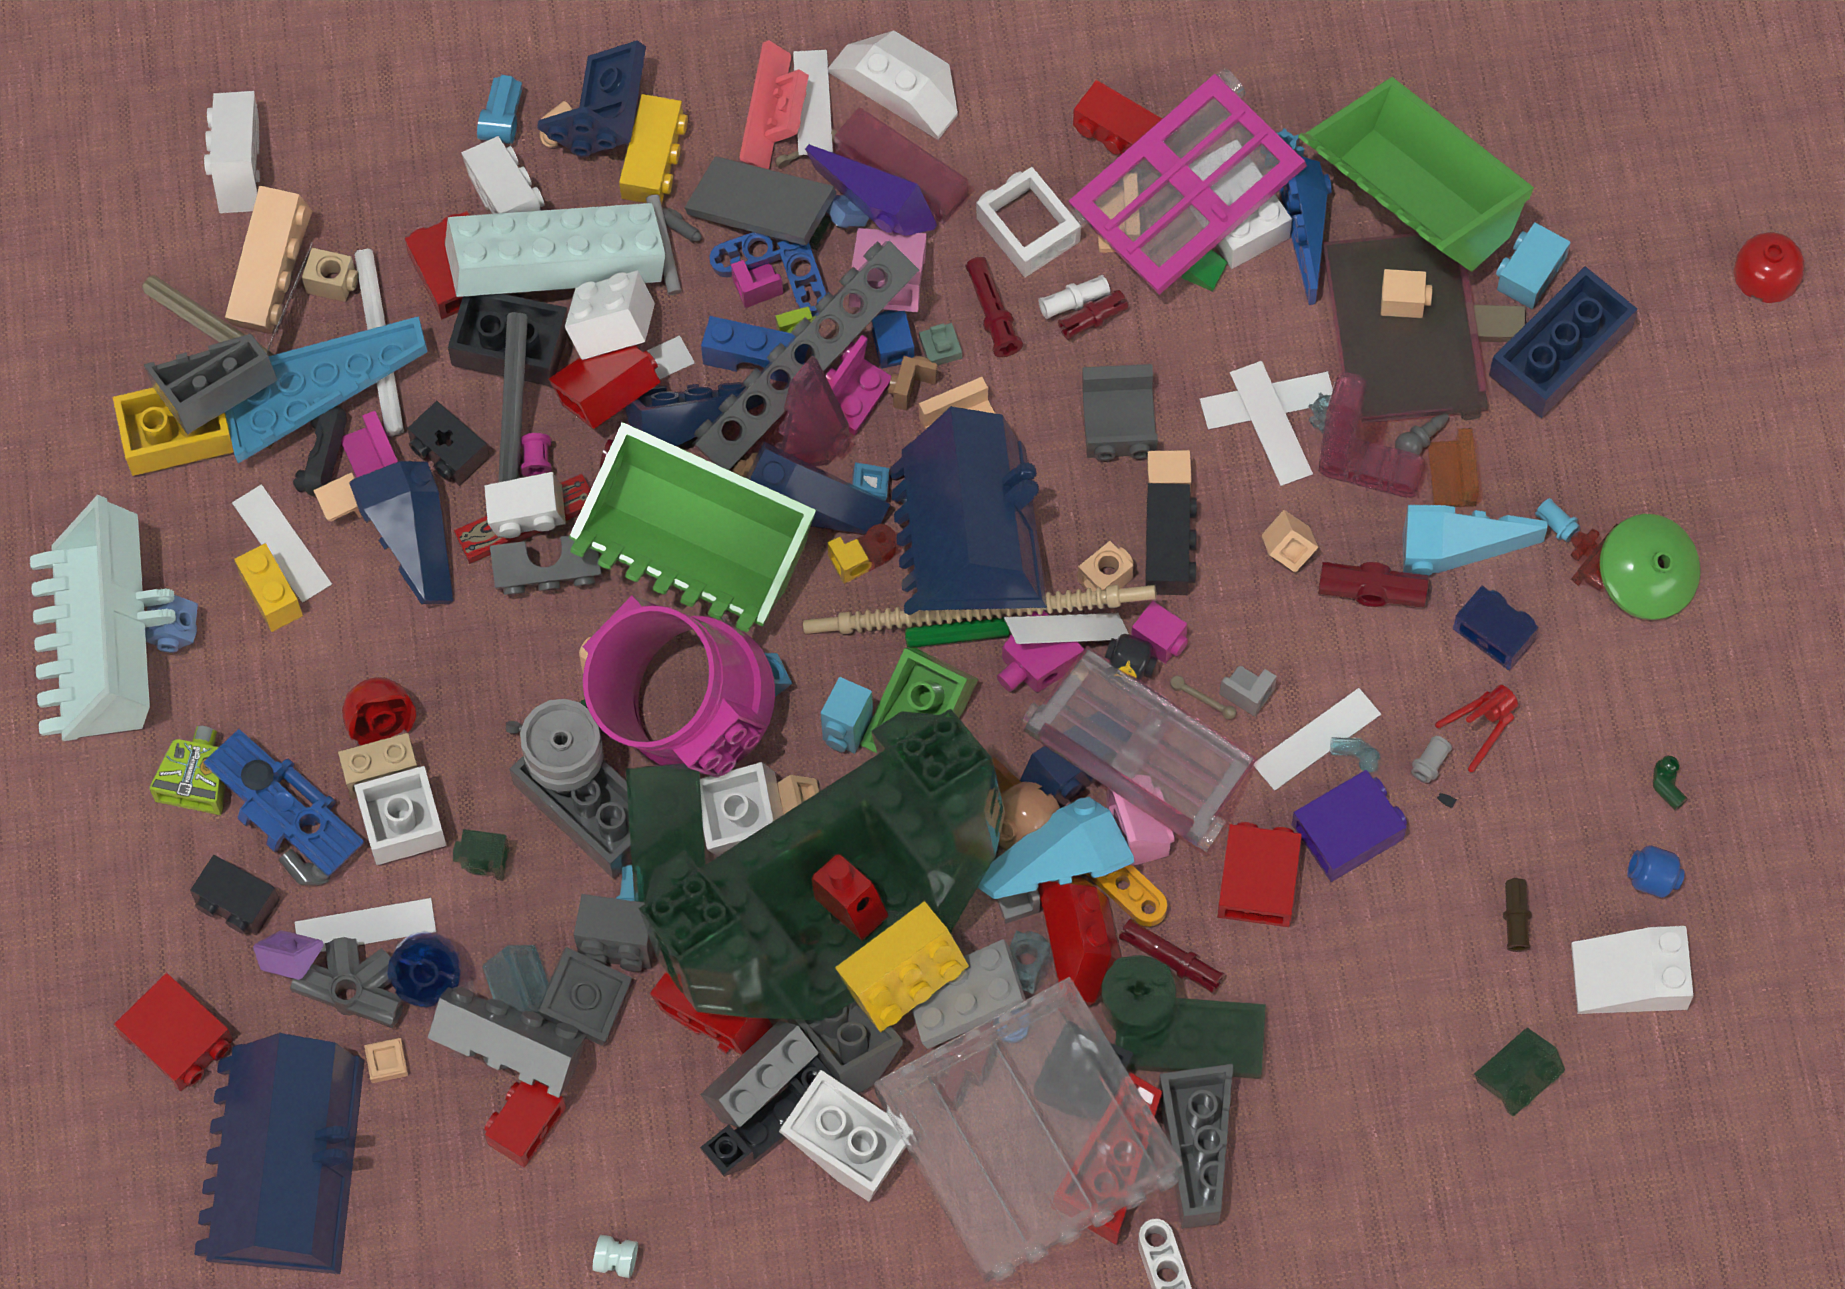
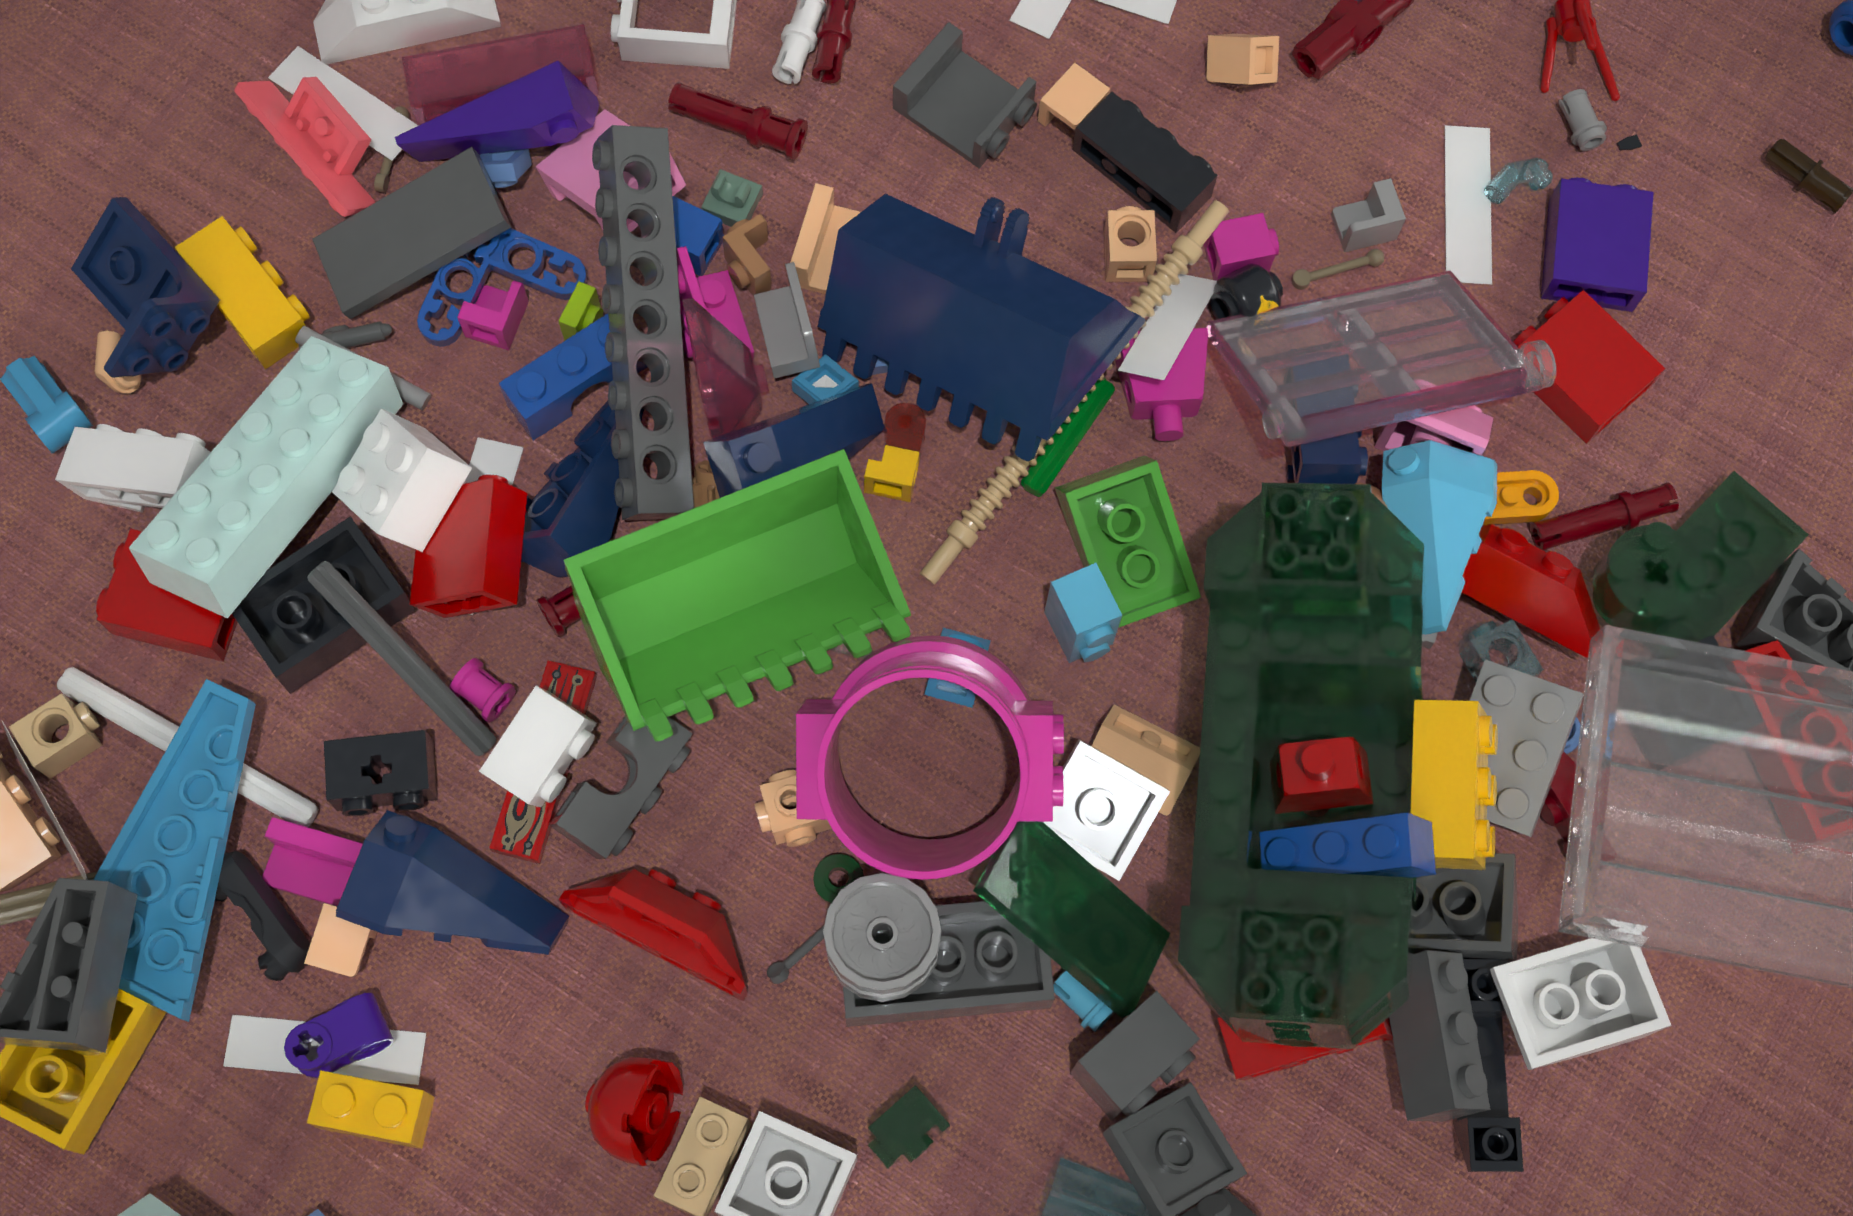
camera: 55 degrees left, 5 degrees up
none -> dark purple piece [284,993,394,1078]
none -> red wedge [559,869,748,1002]
none -> light grey panel [754,262,820,378]
none -> blue arch [1259,813,1436,892]

